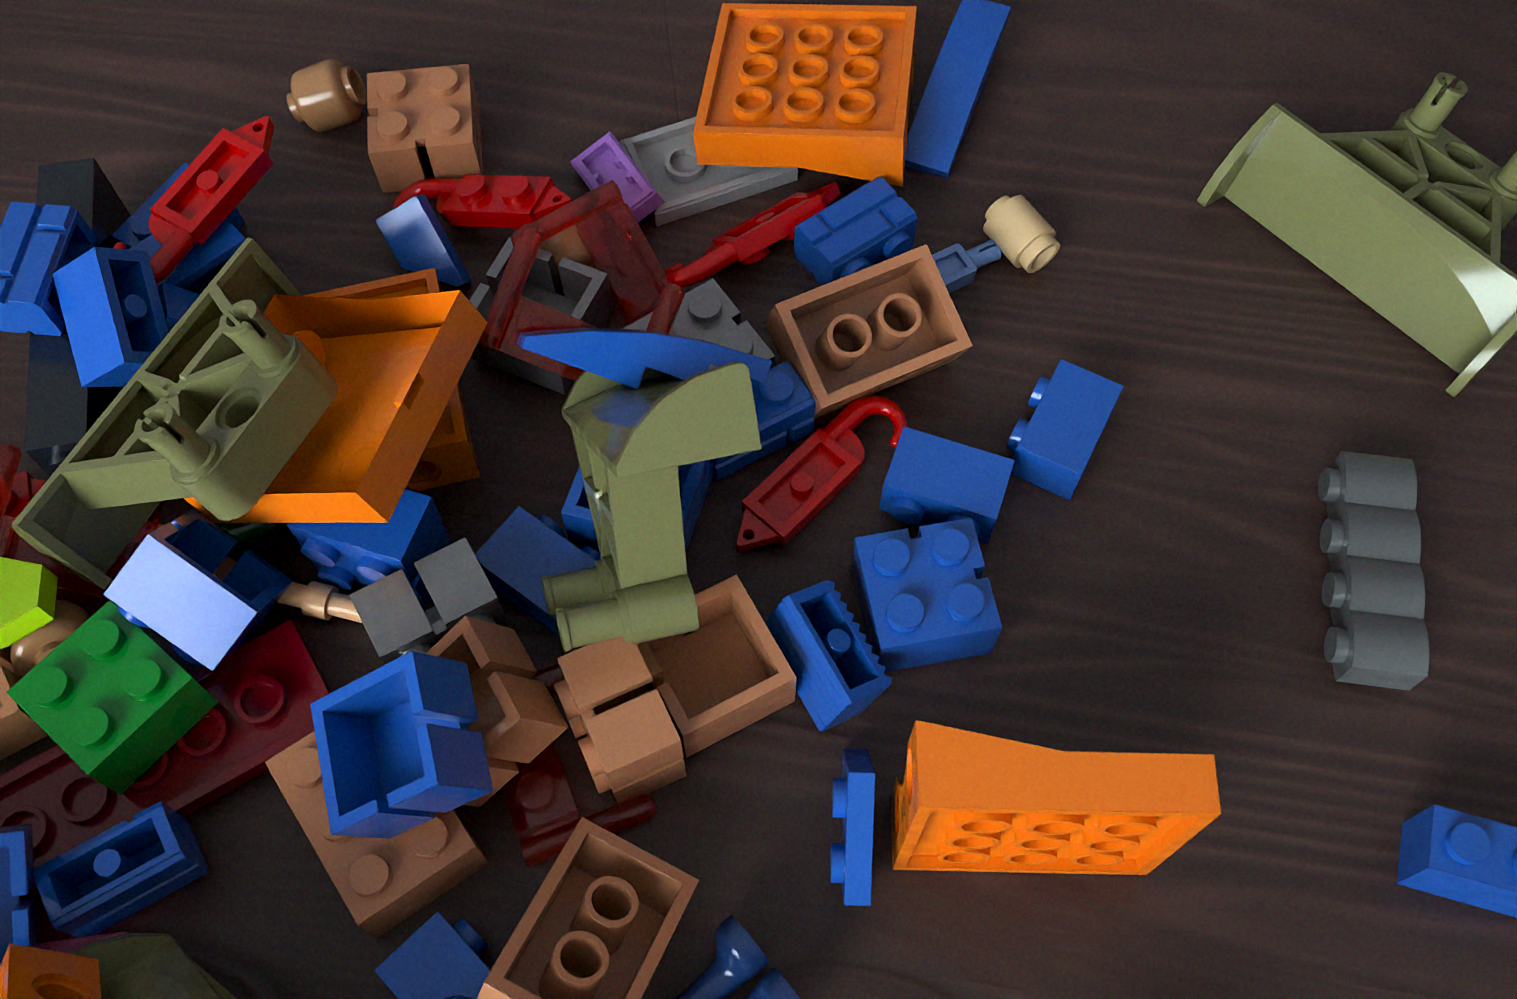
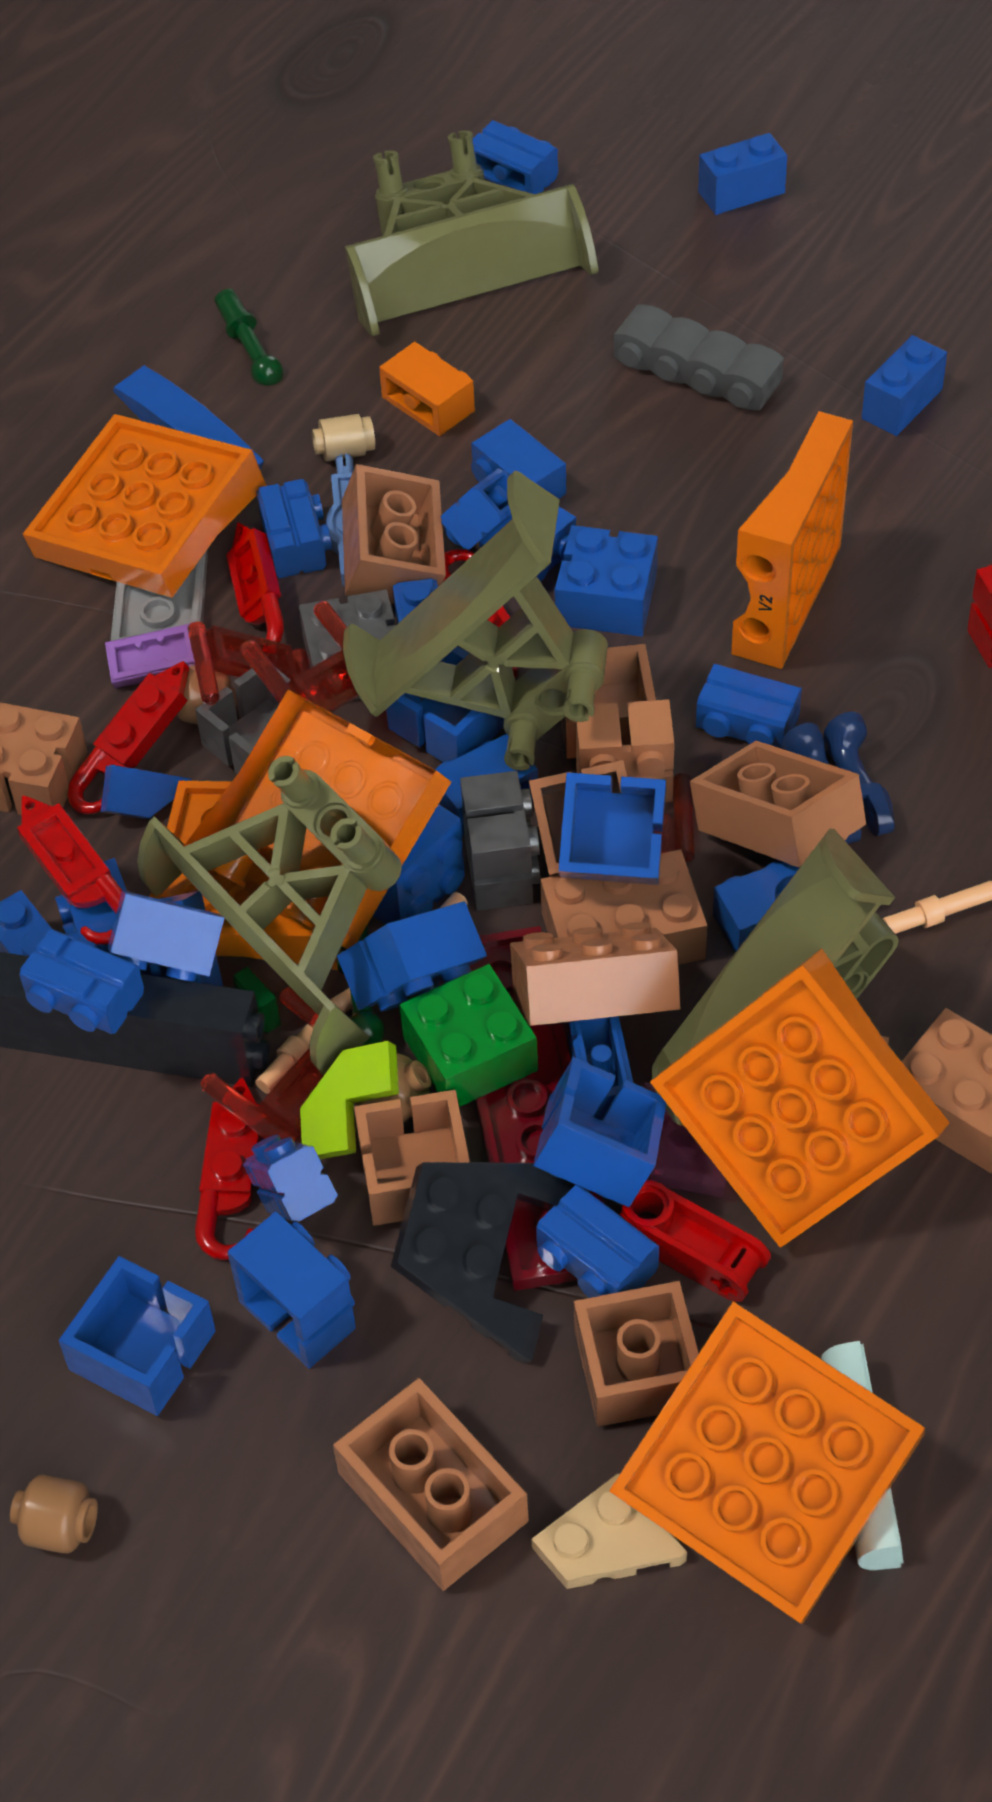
camera: 65 degrees left, 10 degrees down
blue slope [516,327,772,389] -> none
blue brick [764,580,892,732] -> none
blue wing [830,749,875,906] -> none
none -> dark green pin [214,288,283,386]
none -> orange brick [379,341,475,437]
none -> blue brick [440,468,511,550]
none -> nougat brick [510,922,681,1026]
none -> blue brick [696,664,802,749]

